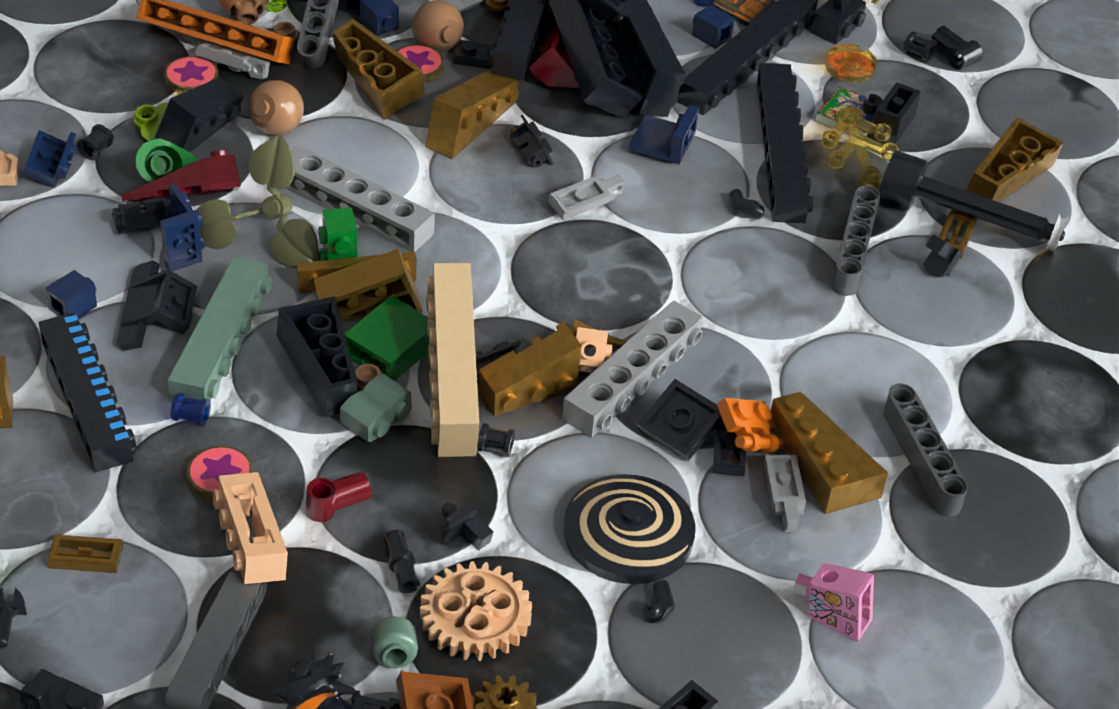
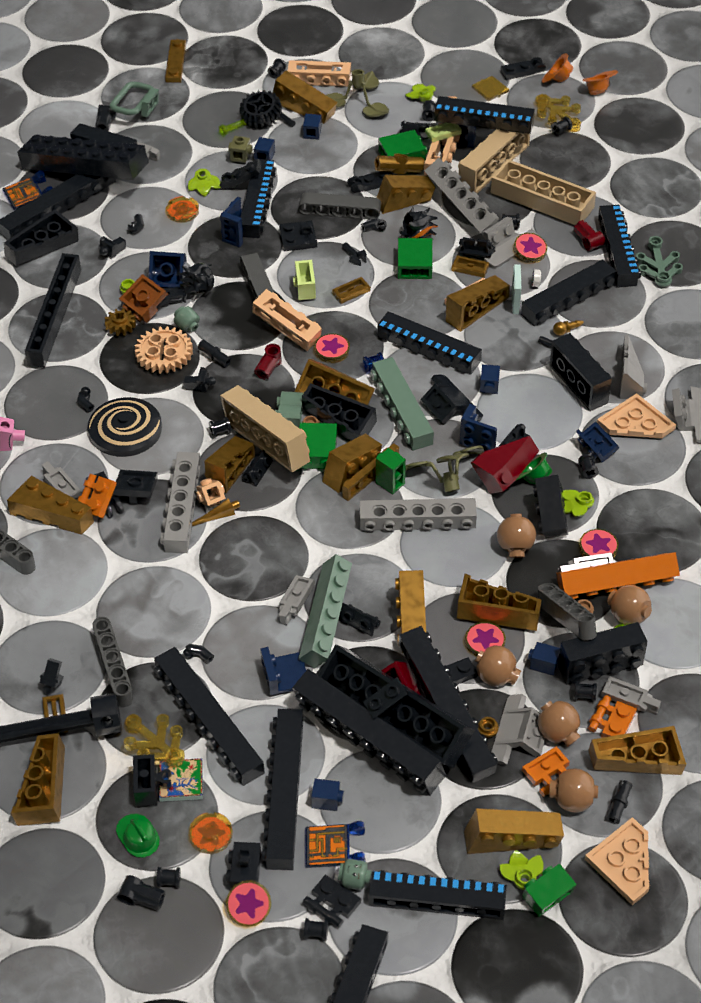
camera: 150 degrees right, 5 degrees up
none -> green piece [116,814,160,858]
none -> yellowish green brick [293,260,316,300]
none -> pearl gold wedge [294,359,375,405]
none -> sand green brick [298,554,352,668]

